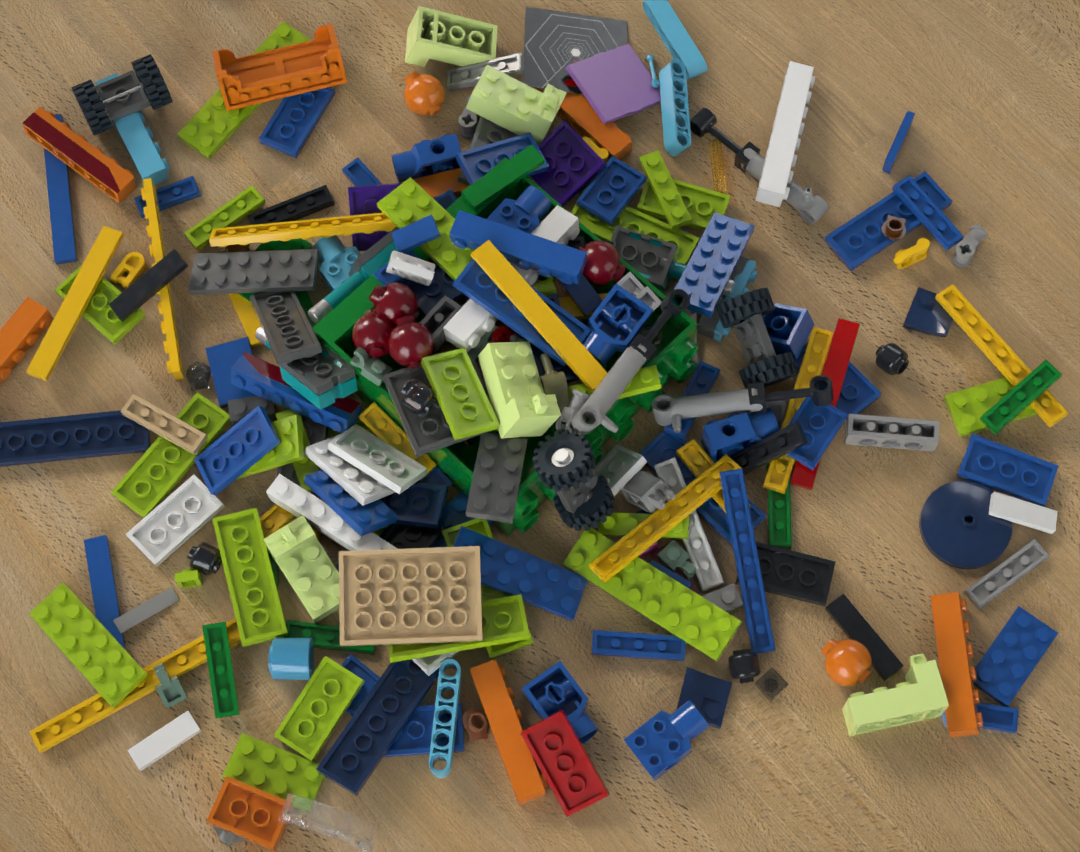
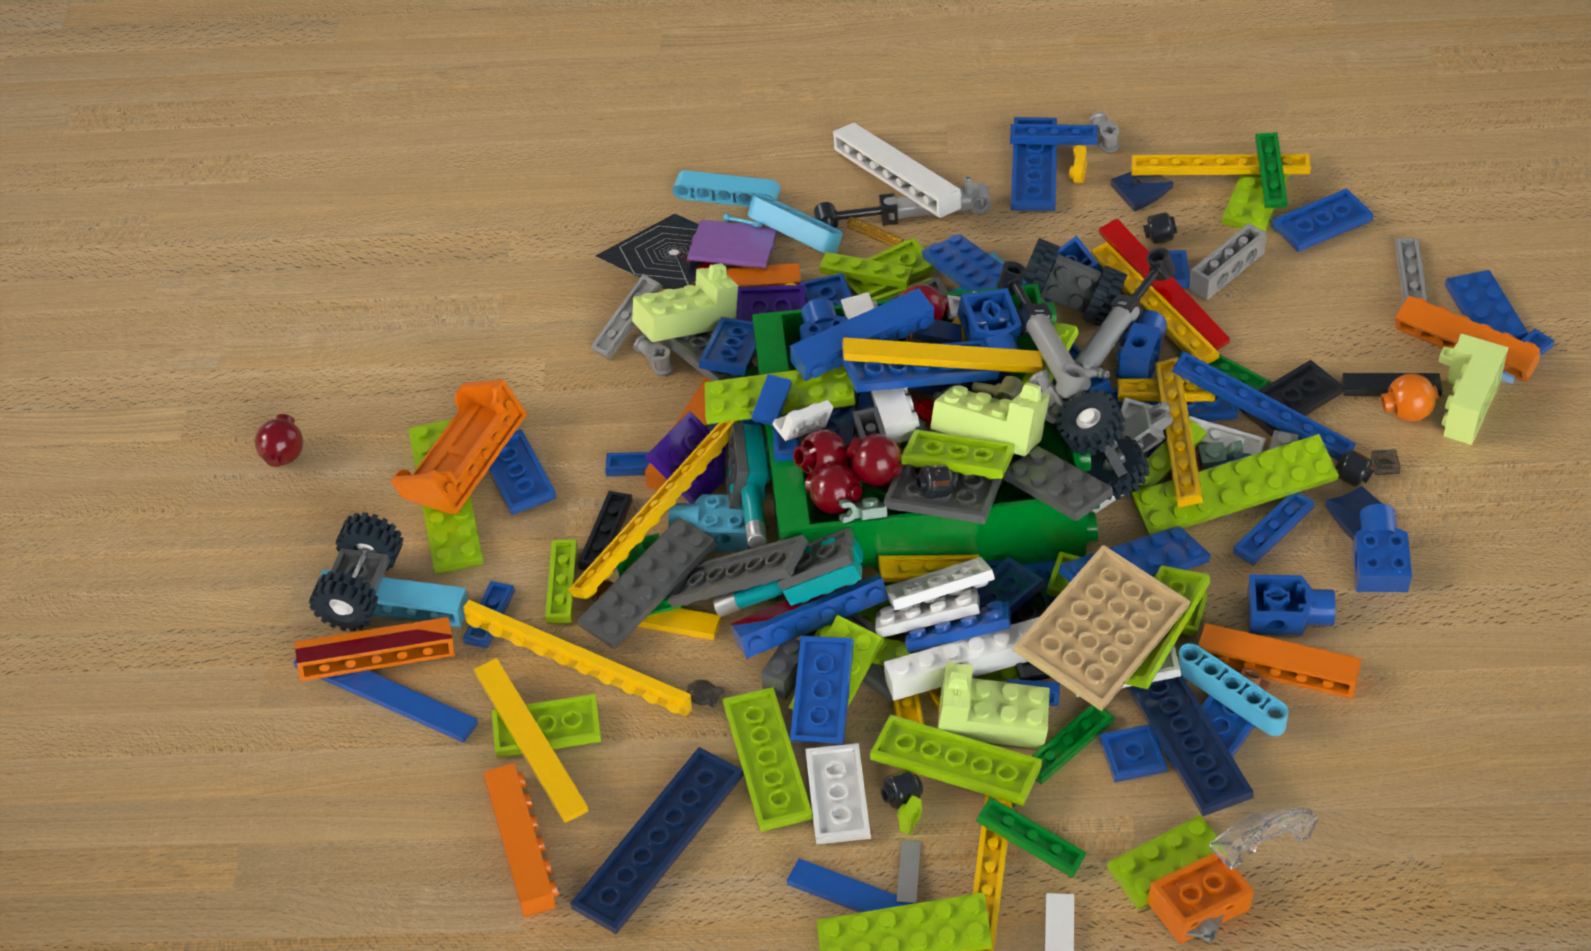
camera: 50 degrees left, 20 degrees down
black tile [108,249,188,322] -> none
yellow plate [110,252,146,289] -> none
tan plate [121,394,208,455] -> none
sand green plate [154,663,188,709] -> none
blue tile [205,337,256,409] -> none
dark azure piece [268,638,314,680] -> none
lime plate [274,656,365,762] -> none
blue brick [391,134,462,183] -> none
orange brick [404,71,445,116] -> none
yellowish green hinge [405,6,498,67] -> none
green tile [461,144,545,211] -> none
red plate [520,710,609,817] -> none
black tile [729,422,808,475] -> none
blue tile [786,397,848,470] -> none
reddish brown animal [881,215,906,240] -> none
blue tile [882,111,915,174] -> none
dark blue dish [919,481,1012,570] -> none
white tile [989,492,1058,534] -> none

